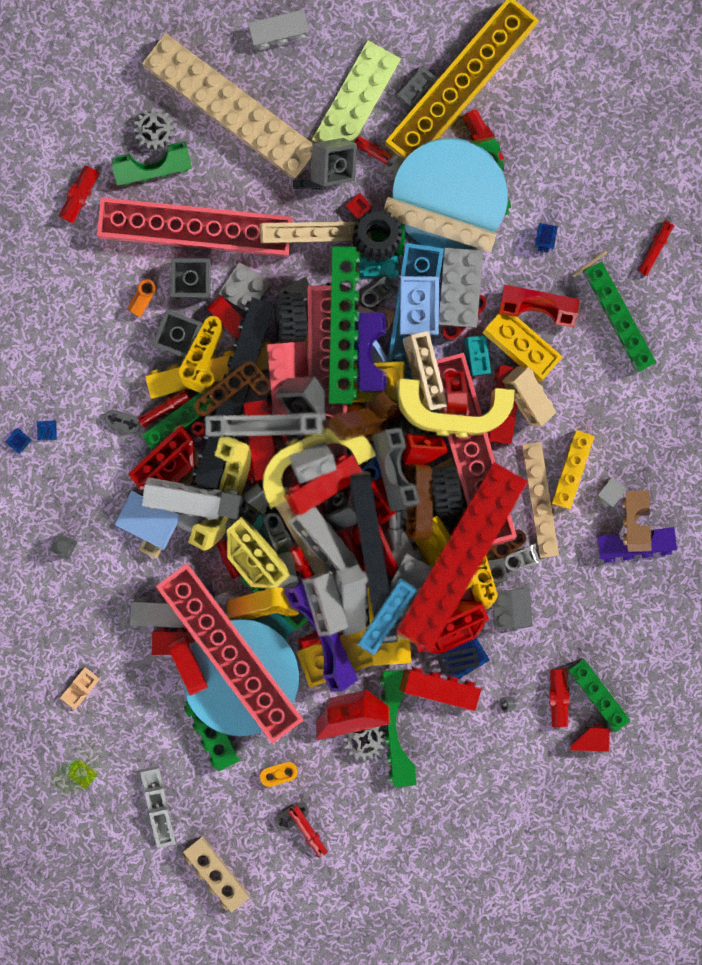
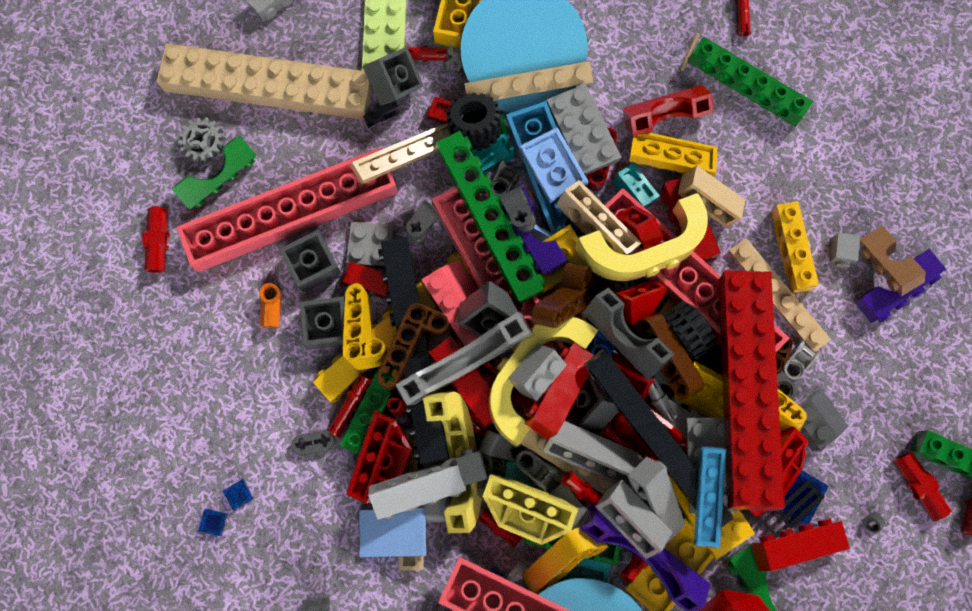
camera: 25 degrees left, 10 degrees down
black tyre [274,293,307,343] -> none
clear blue brick [534,223,558,253] -> none
none -> dark grey piece [500,186,536,232]

